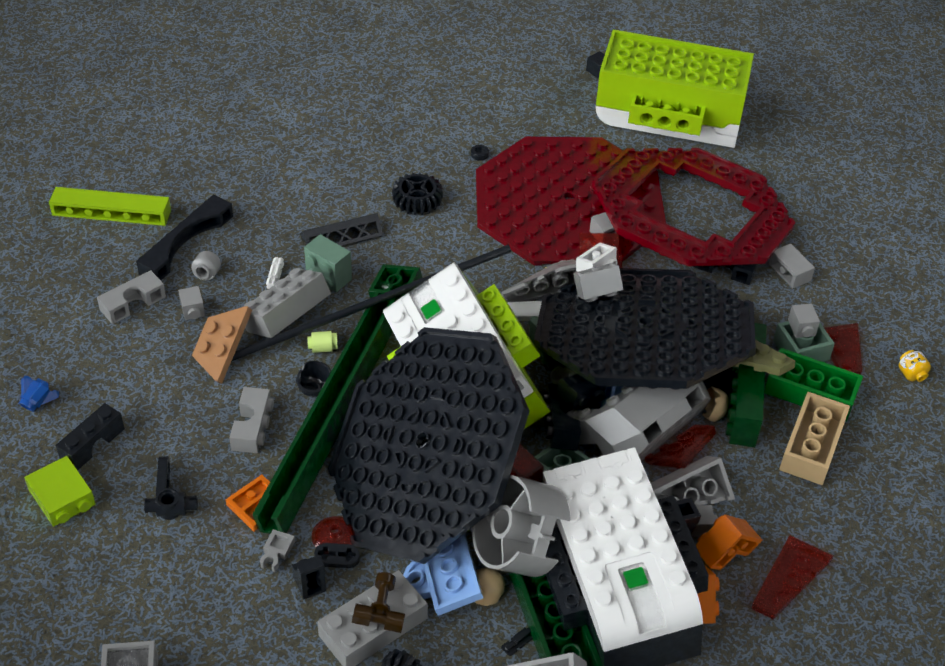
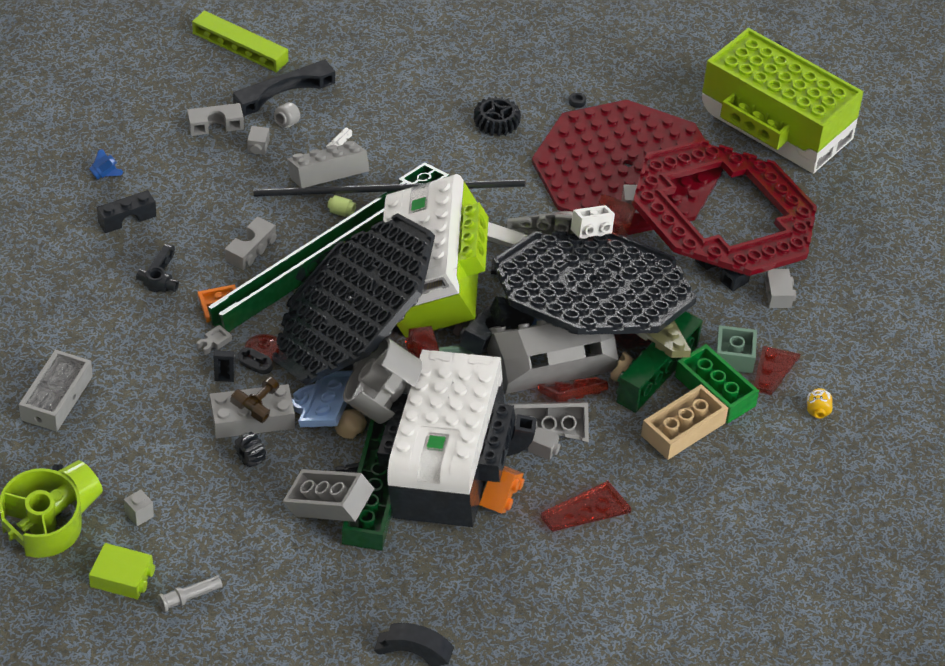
camera: 25 degrees right, 0 degrees up
lime brick [24,456,96,527] -> none
medium nougat wing [192,306,252,384] -> none
black hair [296,360,331,397] -> none
black fence [300,213,383,246] -> none
sand green brick [304,234,352,293] -> none
light grey brick [573,263,623,302] -> none
orange brick [696,514,763,570] -> none
light grey brick [788,304,820,338] -> none

